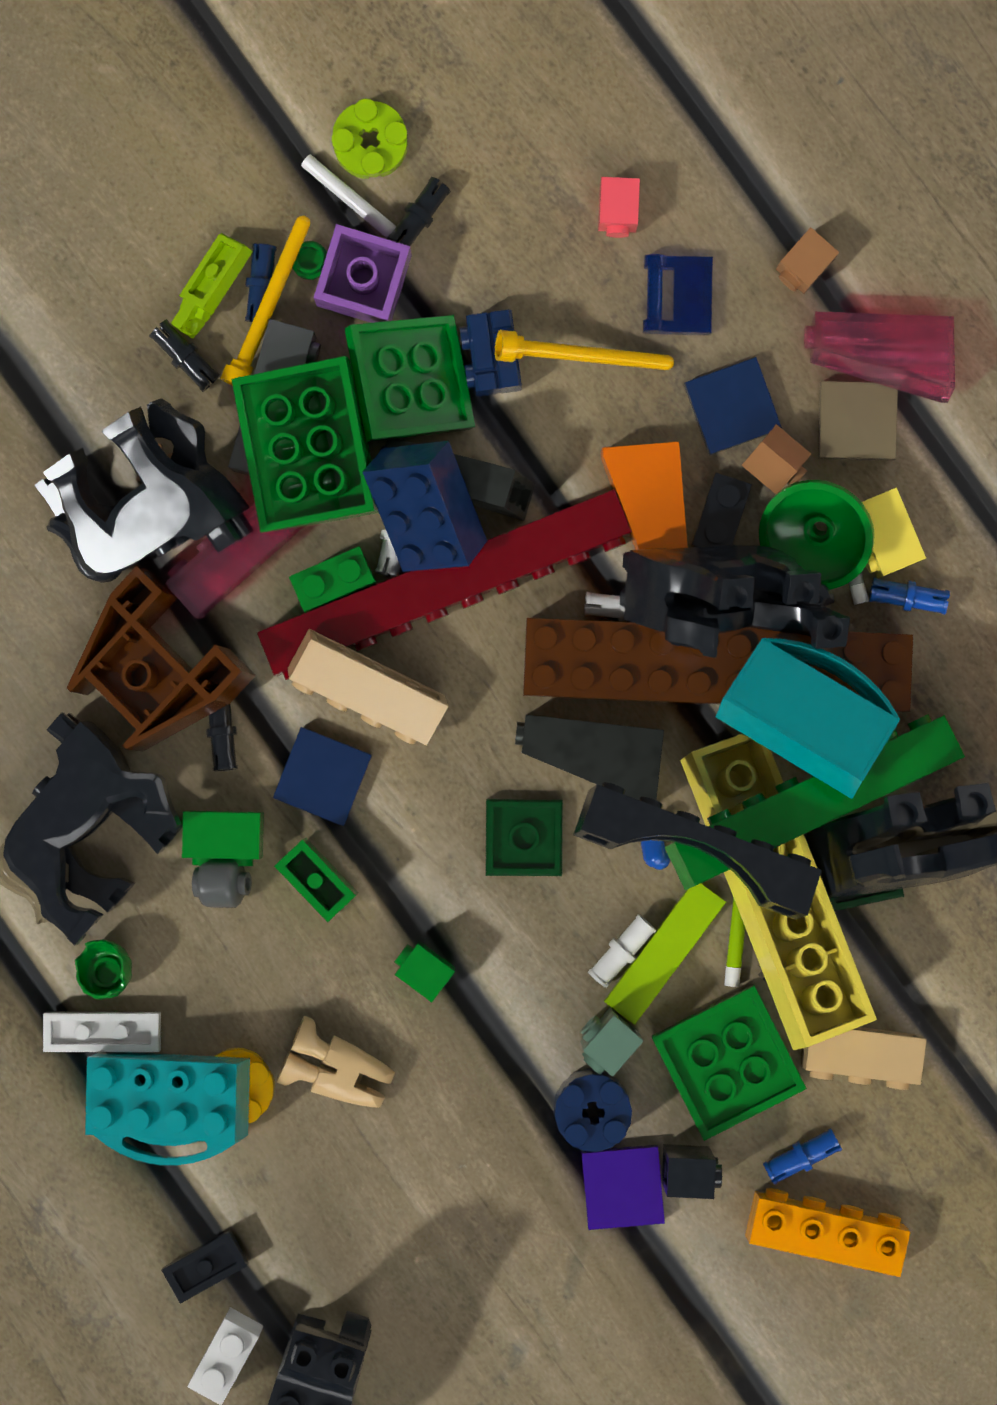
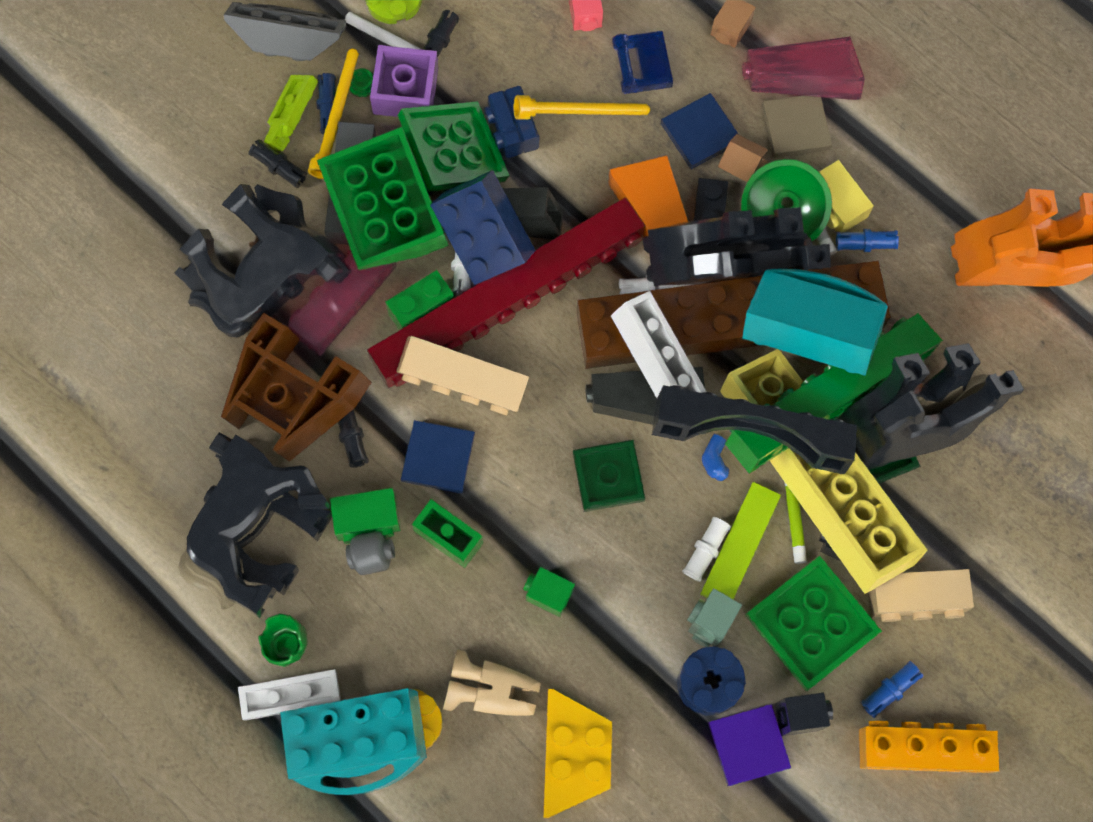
camera: 10 degrees left, 15 degrees down
none -> dark grey wedge [224,2,346,61]
none -> yellow wing [543,689,612,818]
none -> white brick [611,291,707,398]

